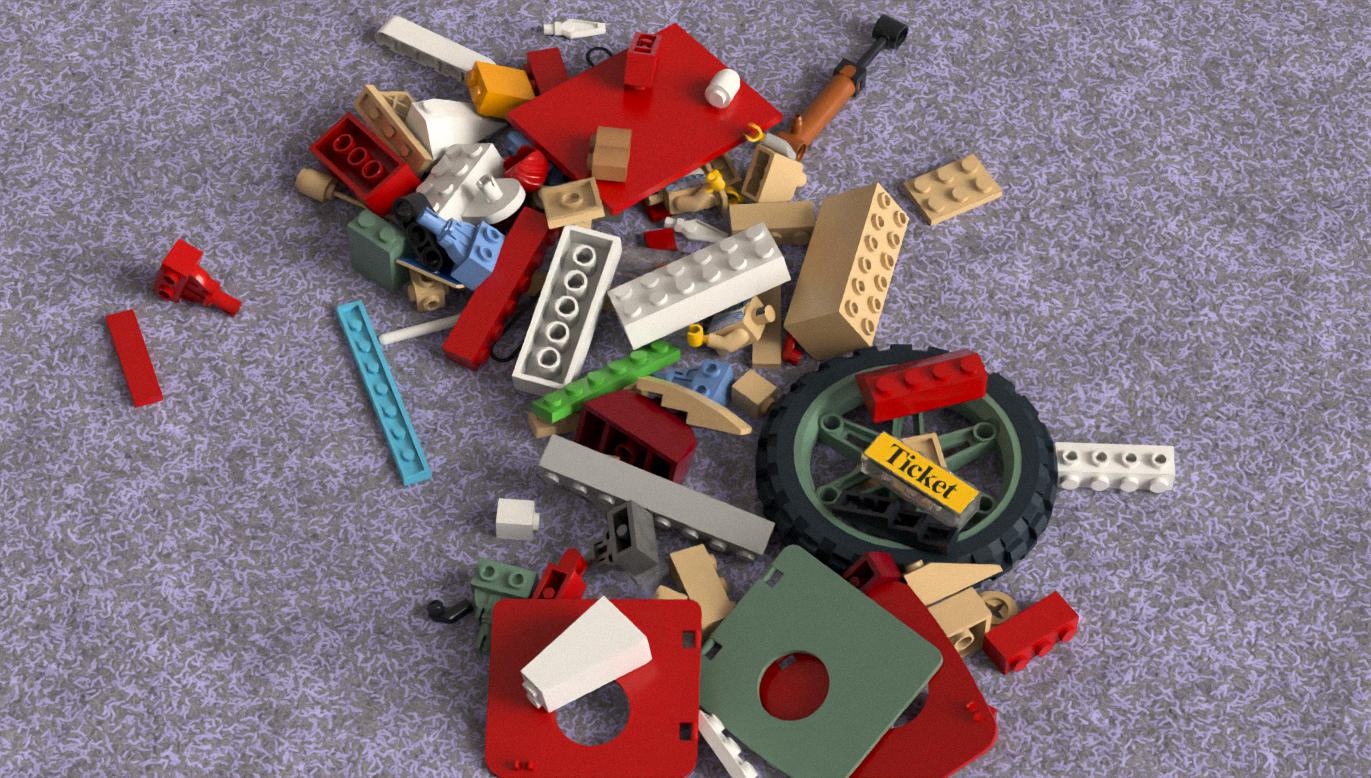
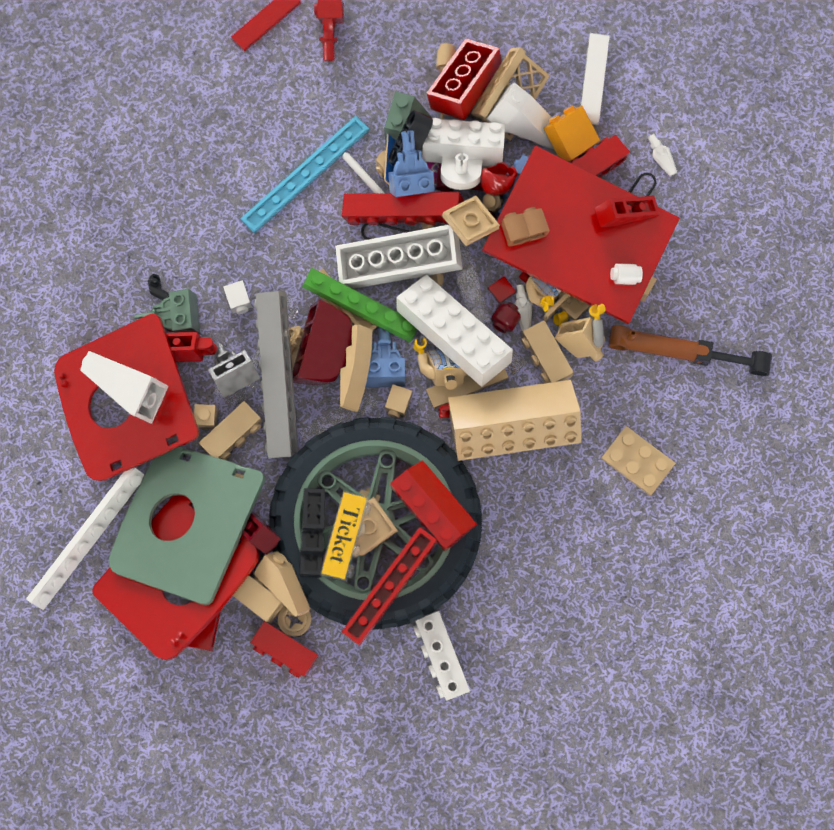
camera: 70 degrees right, 25 degrees up
none -> red brick [341,527,437,646]
none -> dark red head [491,302,521,334]

